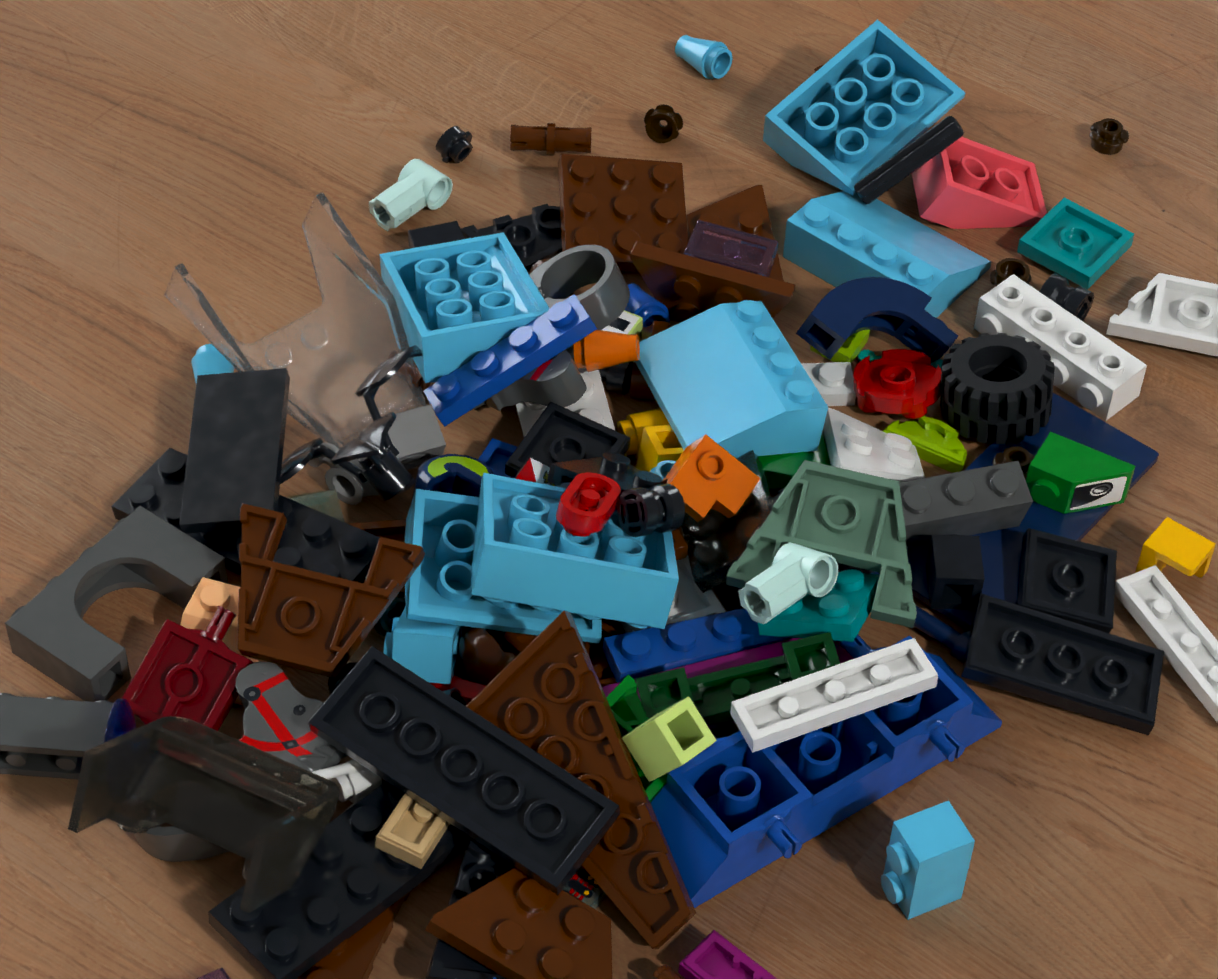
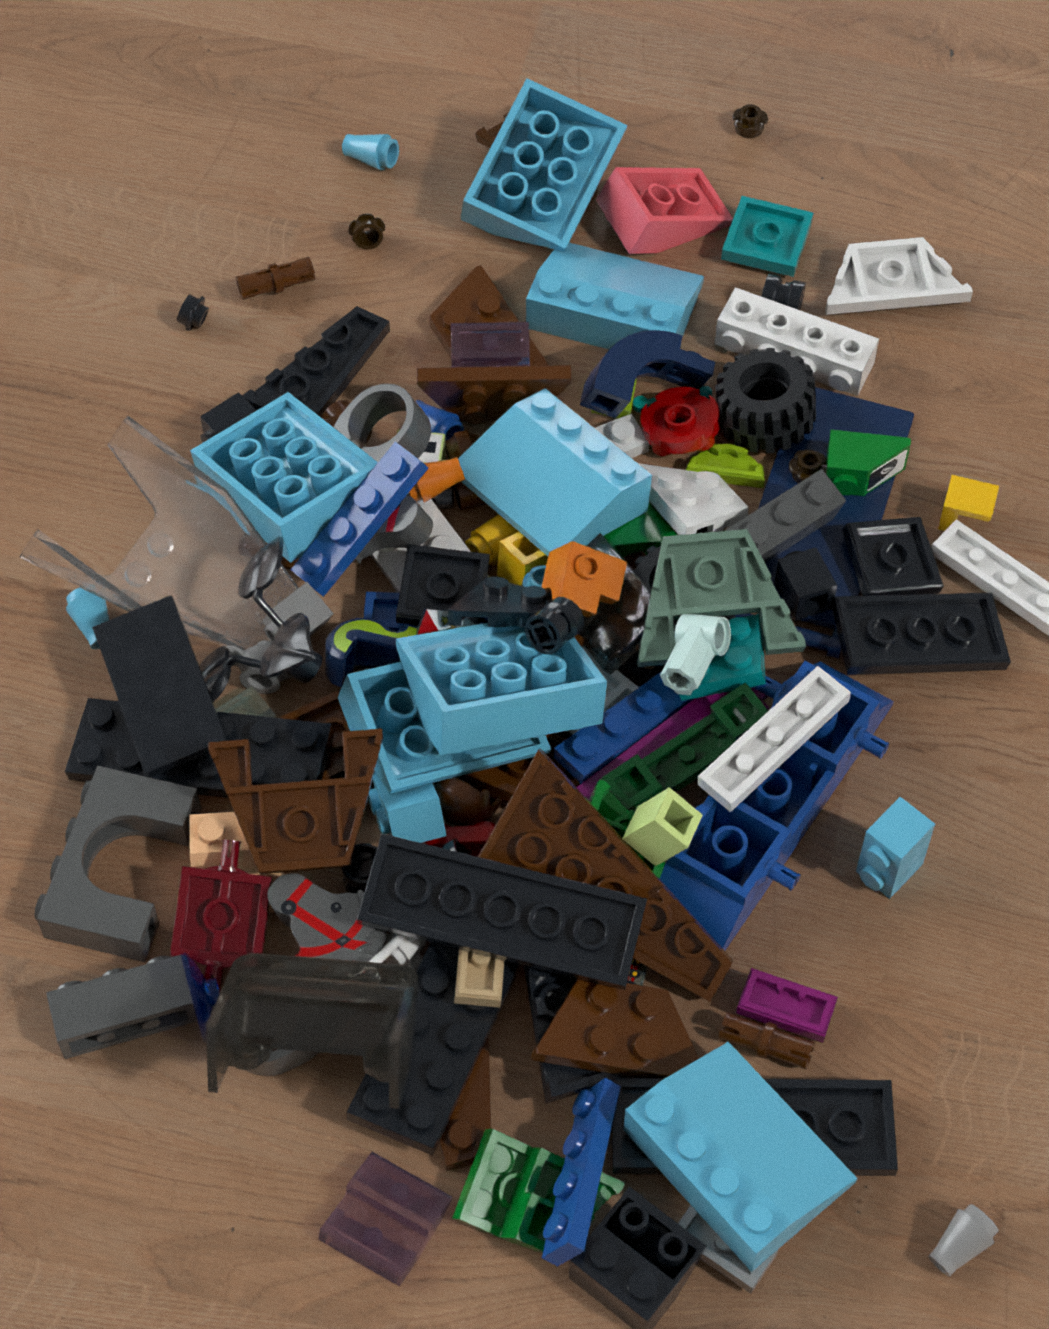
camera: 20 degrees left, 10 degrees up
light aqua piece [369,159,453,231] -> none
red plate [556,472,621,537] -> none
reddish brown plate [558,154,689,272] -> none
black axle [854,116,964,204] -> none
dark brown plate [990,258,1031,287] -> none

